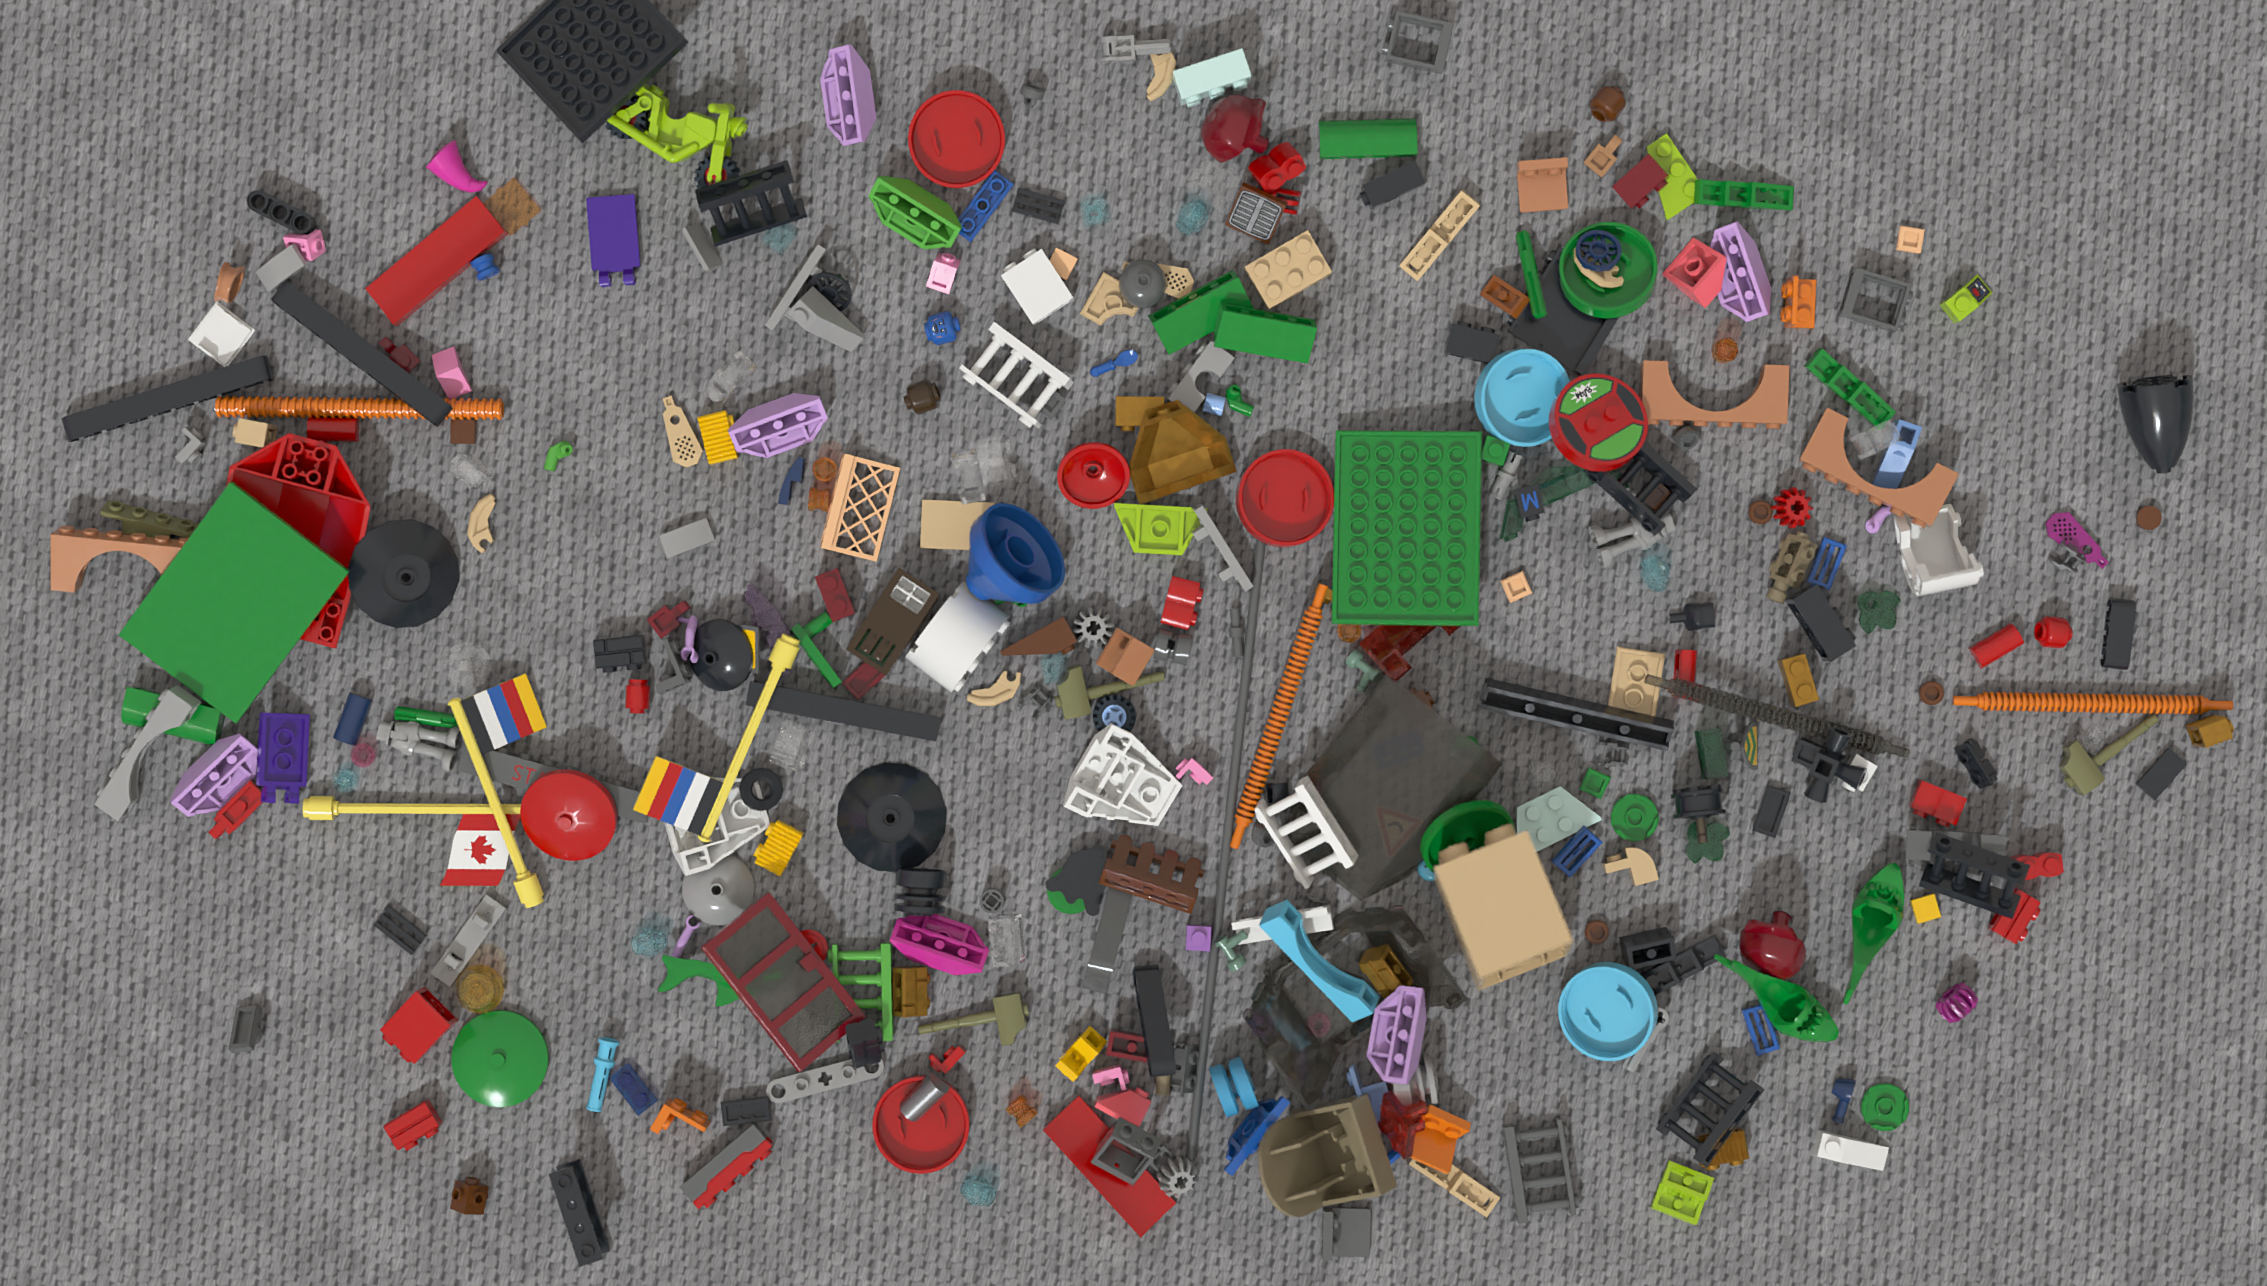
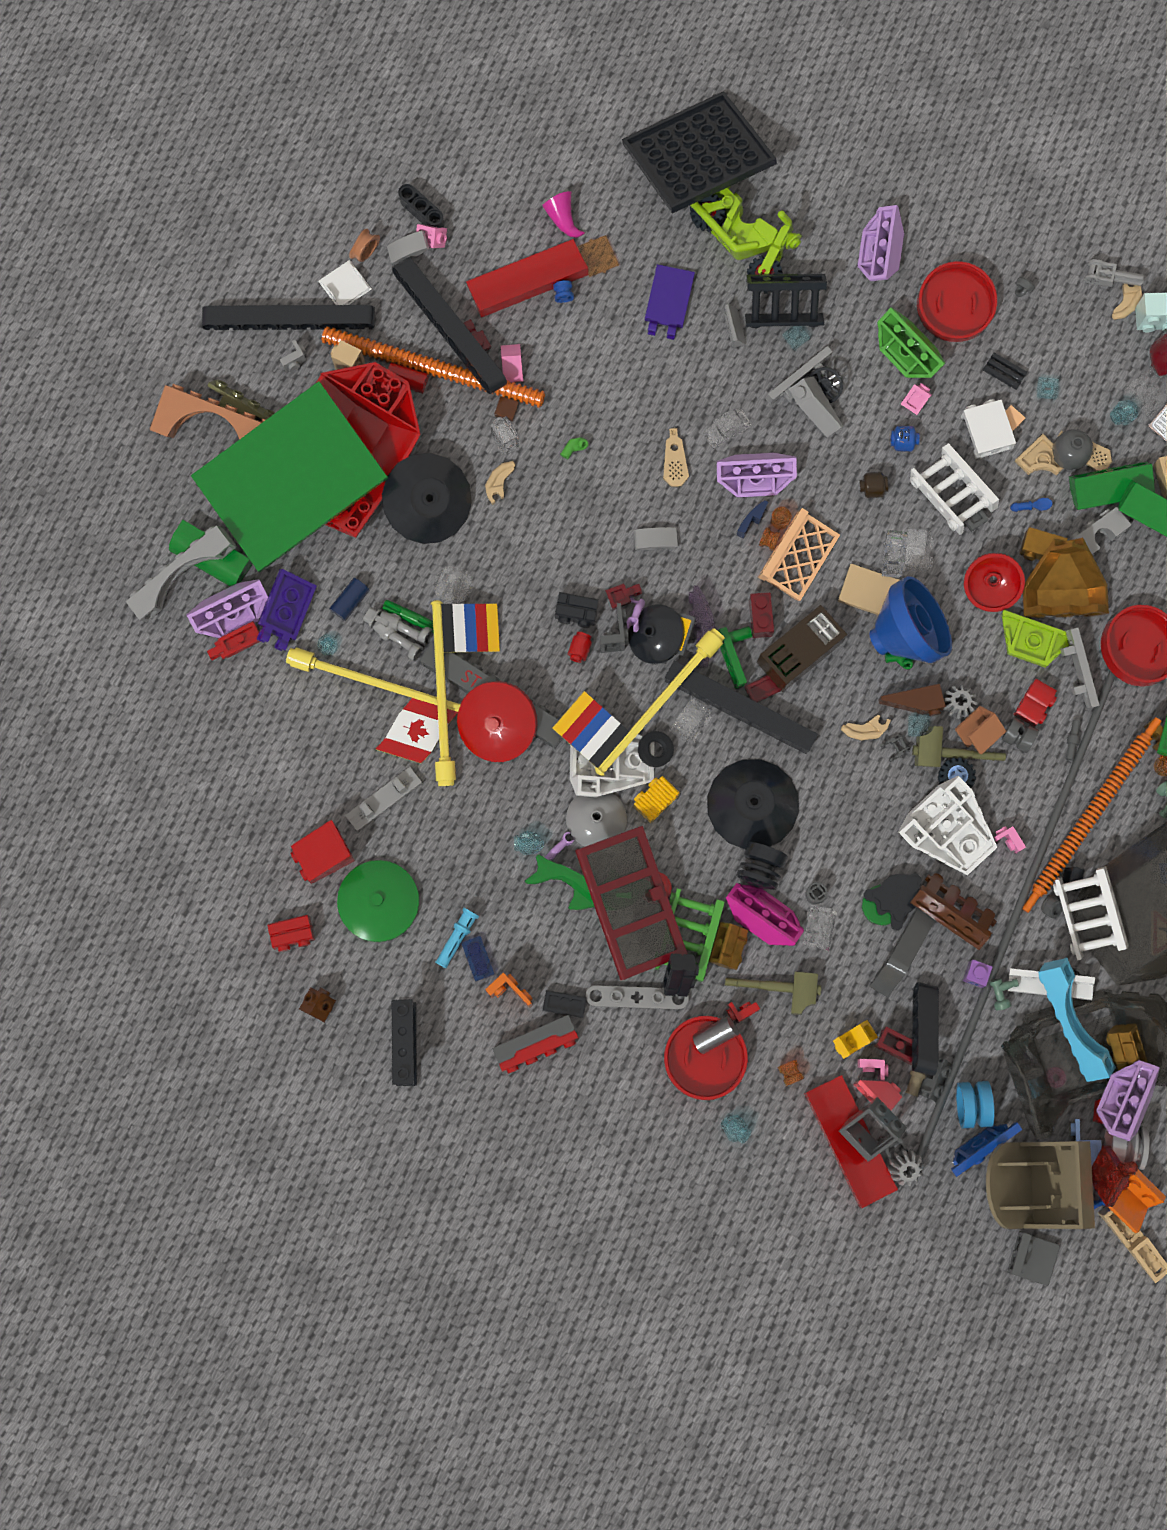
camera: 20 degrees right, 10 degrees down
dark grey tile [228,1004,263,1053] -> none
clear pink plate [351,743,376,767] -> none
black tile [374,906,427,955] -> none
clear yellow cone [456,965,504,1013] -> none
yellow brick [697,410,739,465] -> none
white cylinder [905,581,1010,693] -> none
blue tile [958,170,1014,243] -> none
light blue hose [1202,393,1226,416] -> none
green arm [1225,384,1254,417] -> none

